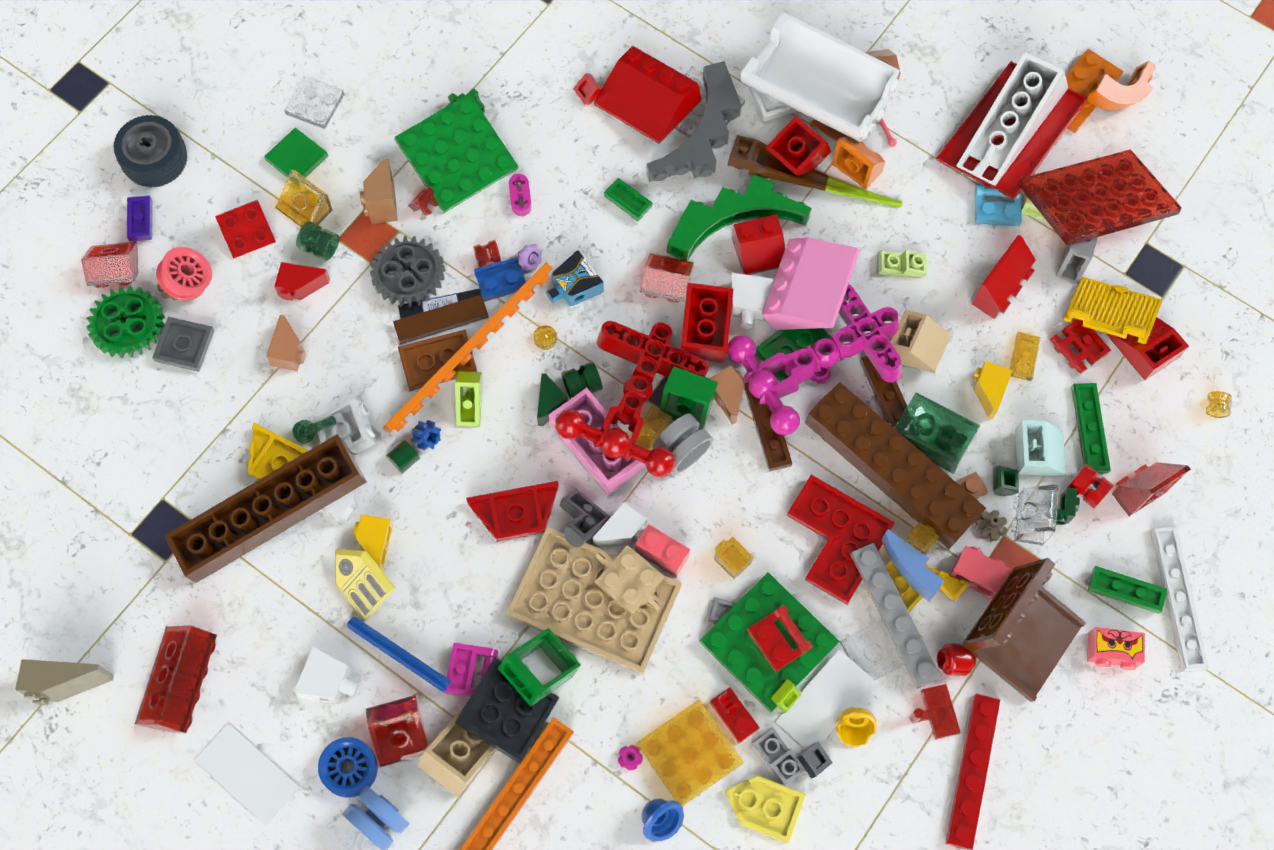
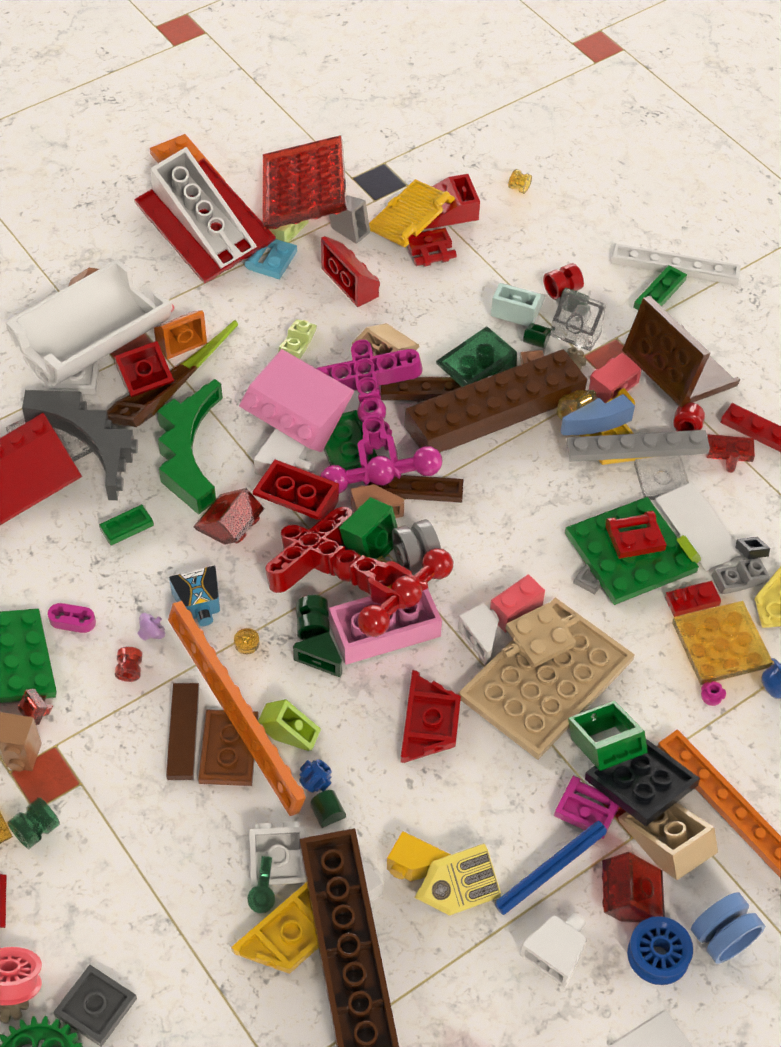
camera: 70 degrees left, 15 degrees down
nougat slope [266,315,306,372] -> none
red slope [274,262,330,301] -> none
dark grey gear [370,236,445,307] -> none
sticker [398,289,481,319] -> none
blue plate [474,257,526,302] -> none
dark grey brick [559,488,611,547] -> none
clear yellow brick [714,536,753,580] -> none
red slope [731,214,785,275] -> none
red plate [786,474,895,605] -> none
yellow hair [836,707,877,747] -> none
yellow slope [972,361,1012,419] -> none
clear yellow plate [1010,332,1041,381] -> none
green tile [1071,383,1111,474] -> none
arch [1085,60,1156,111] -> none
coral brick [1087,627,1145,670] -> none
clear red slope [1112,462,1191,517] -> none

